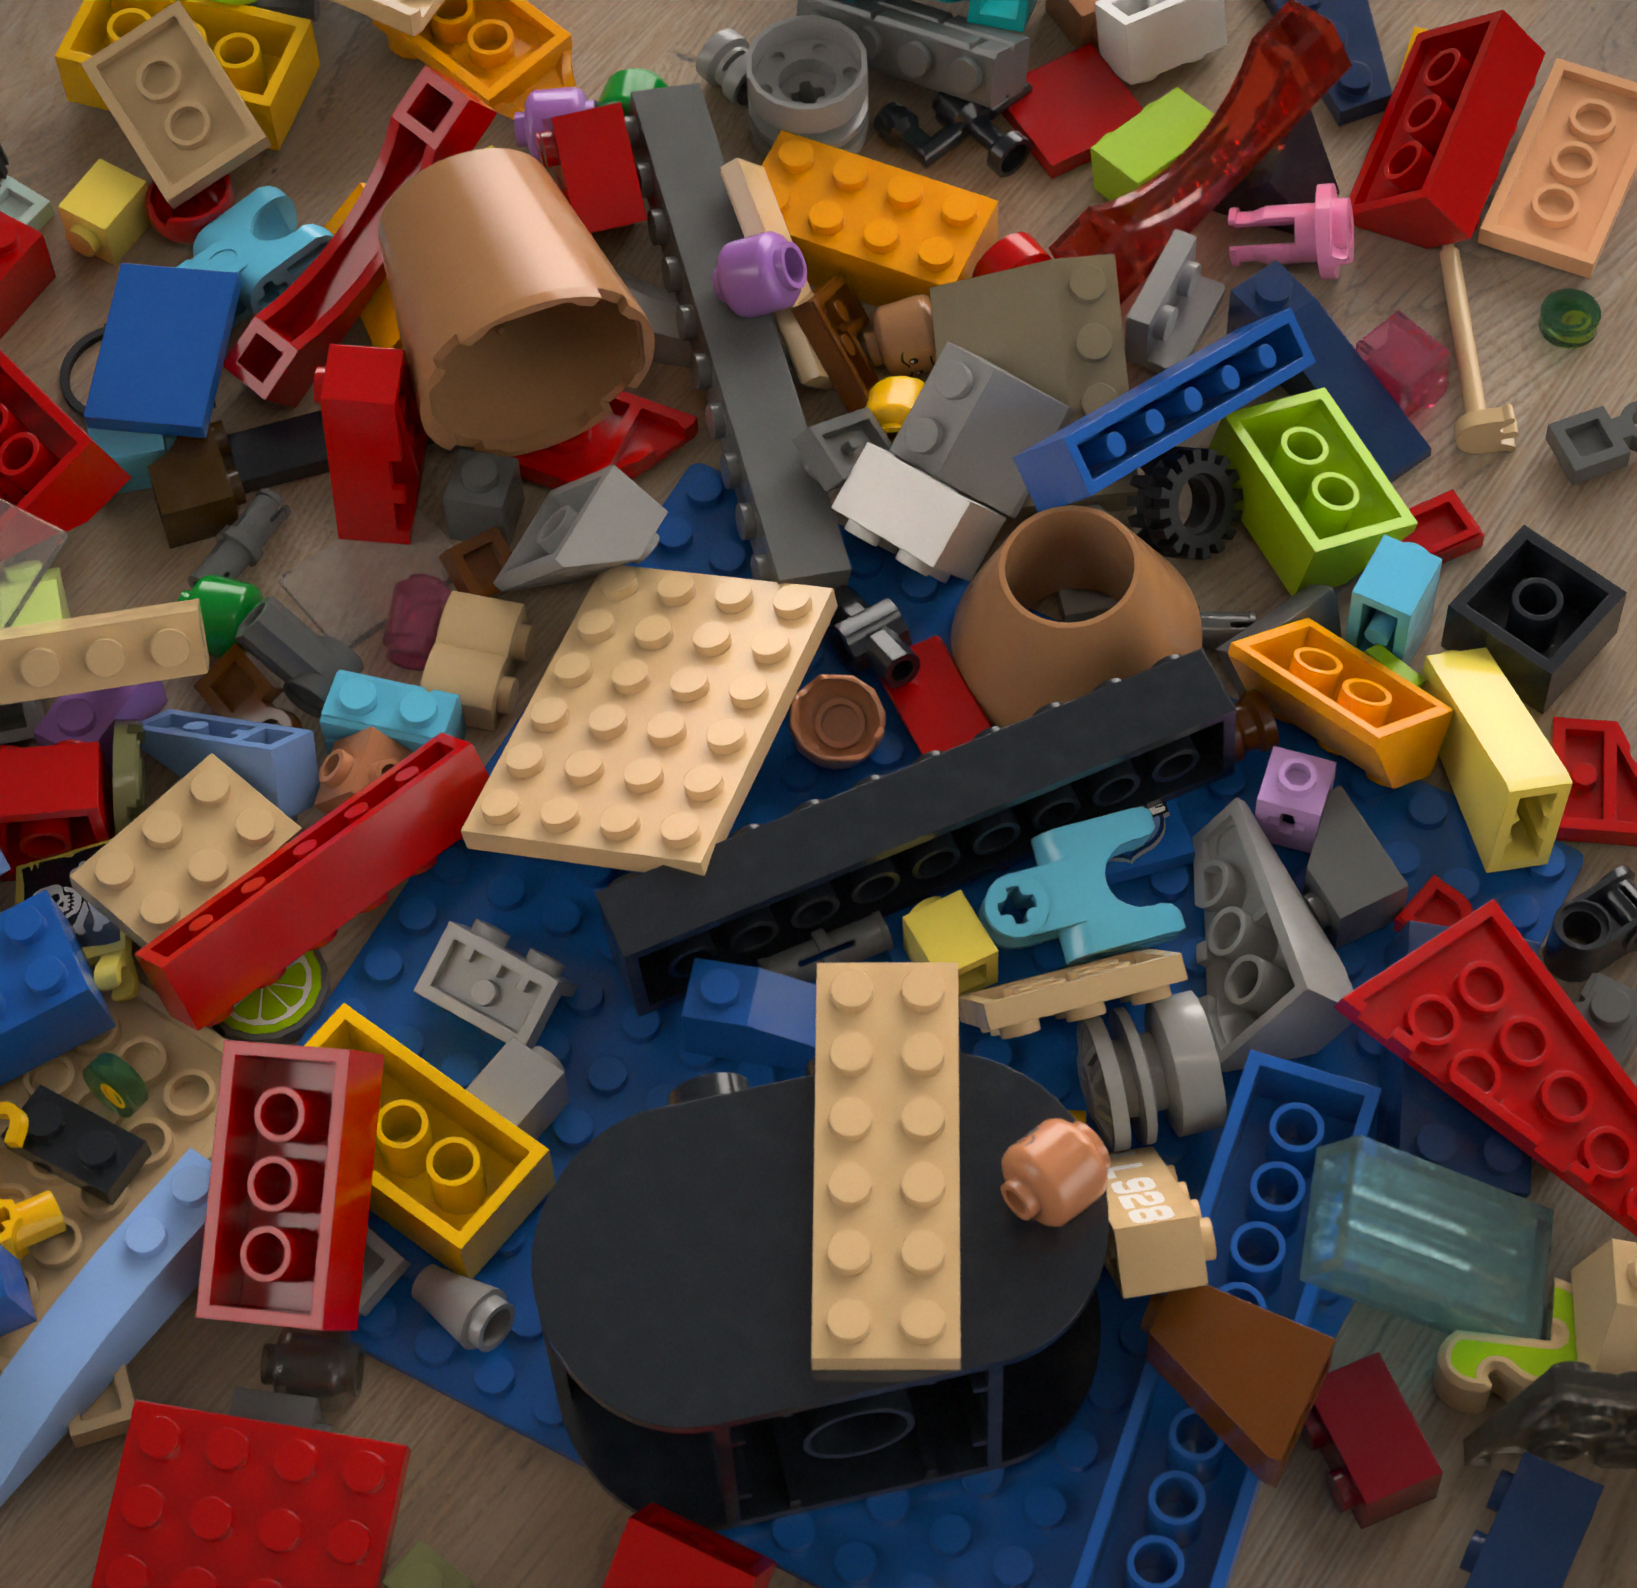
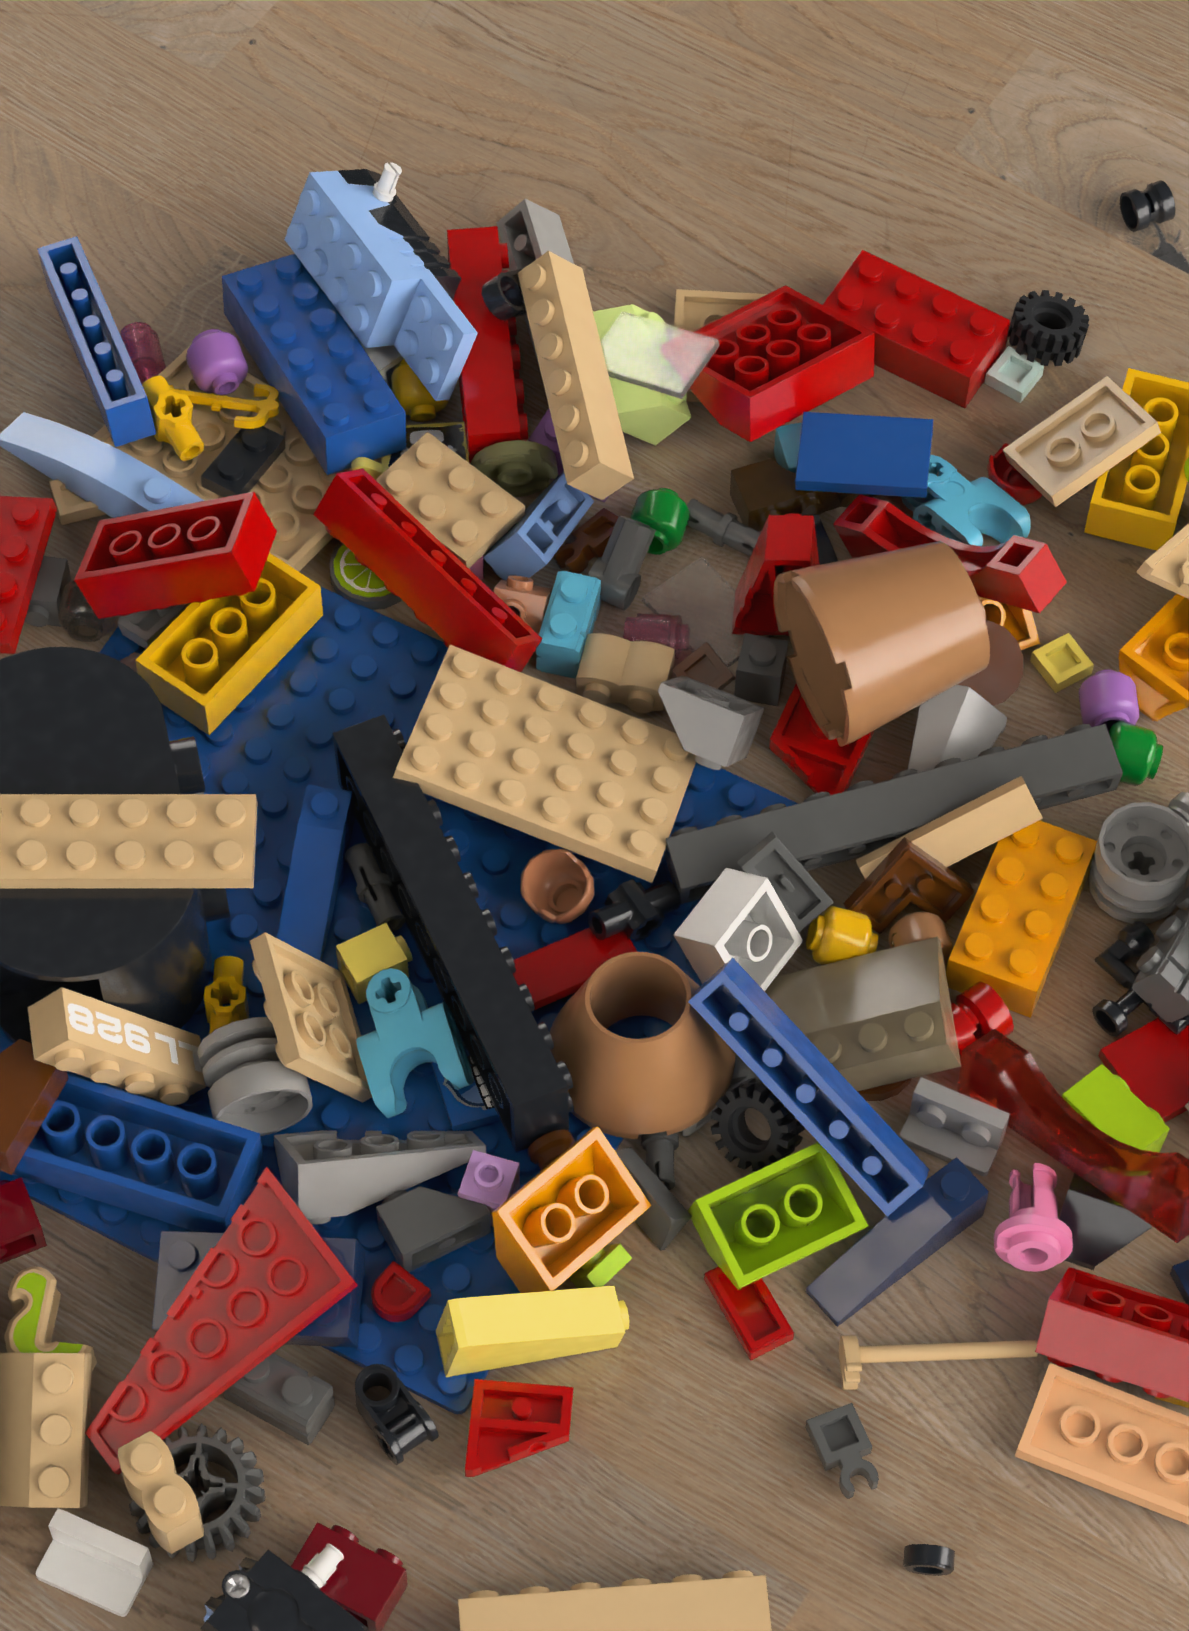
camera: 85 degrees right, 0 degrees up
light yellow brick [58,158,151,266] -> none
clear green tile [82,1052,148,1118] -> none
light grey bracket [413,918,578,1050] -> none
light grey brick [466,1037,570,1140] -> none
red piece [535,102,647,233] -> none
medium lavender head [712,231,807,318] -> none
light grey slope [889,341,1074,519] -> none
nougat head [1001,1118,1111,1227] -> none
clear light blue brick [1299,1135,1554,1339] -> none
medium azure brick [1345,534,1443,666] -> none
clear pink brick [1356,310,1451,418] -> none
black brick [1441,525,1627,715] -> none
clear green tile [1538,288,1601,349] -> none

